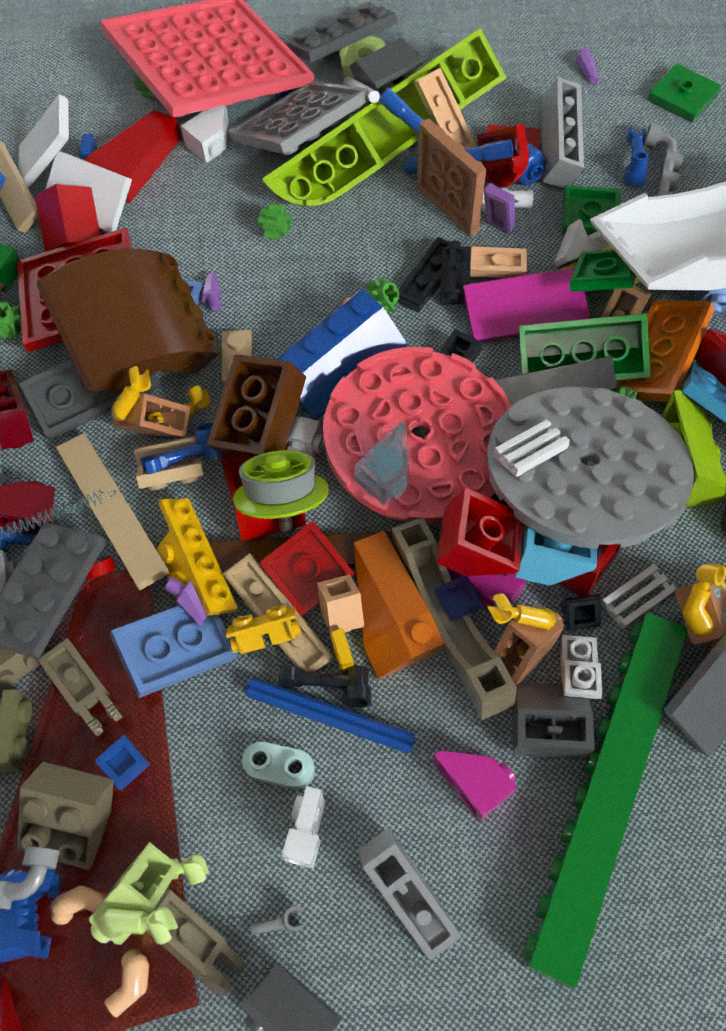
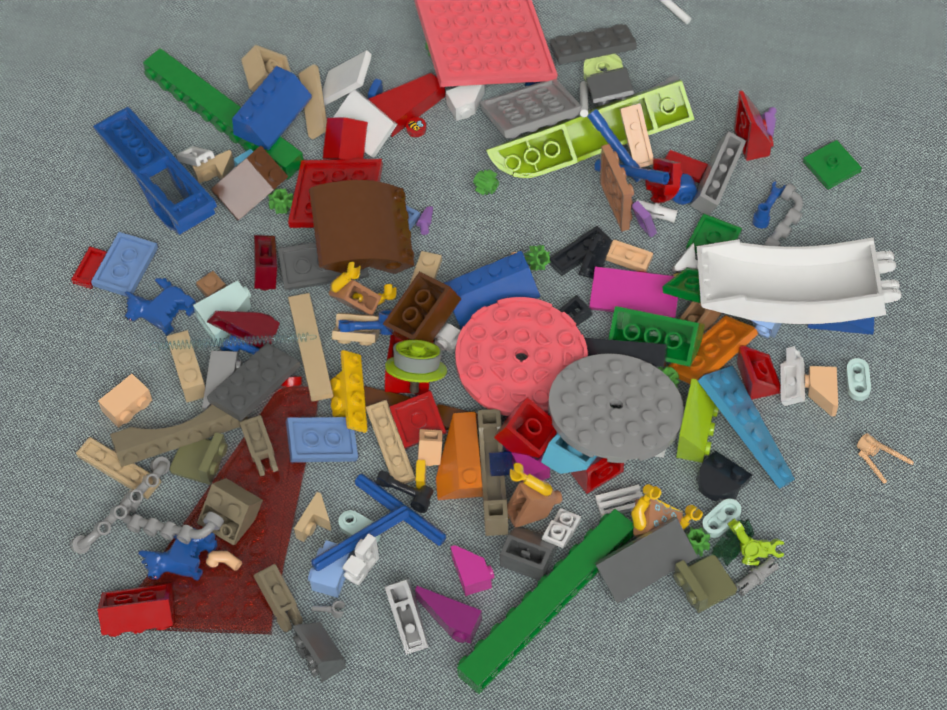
camera: 20 degrees right, 5 degrees down
yellowish green torso [89,842,209,945] -> none
blue plate [94,735,150,791] -> none
light nougat arm [104,949,149,1018] -> none
medium lavender bar [165,577,207,627] -> none
yellow hinge [226,605,302,655] -> none
clear light blue slope [354,422,409,505] -> none
white tile [494,419,570,477] -> none
black slope [560,594,601,631] -> none
none -> tan slope [294,492,331,542]
none -> light blue brick [308,540,353,598]
none -> blue axle [311,505,409,571]
none -> red tile [406,117,426,137]
none -> magenta slope [415,586,482,644]
none -> red slope [734,90,774,161]

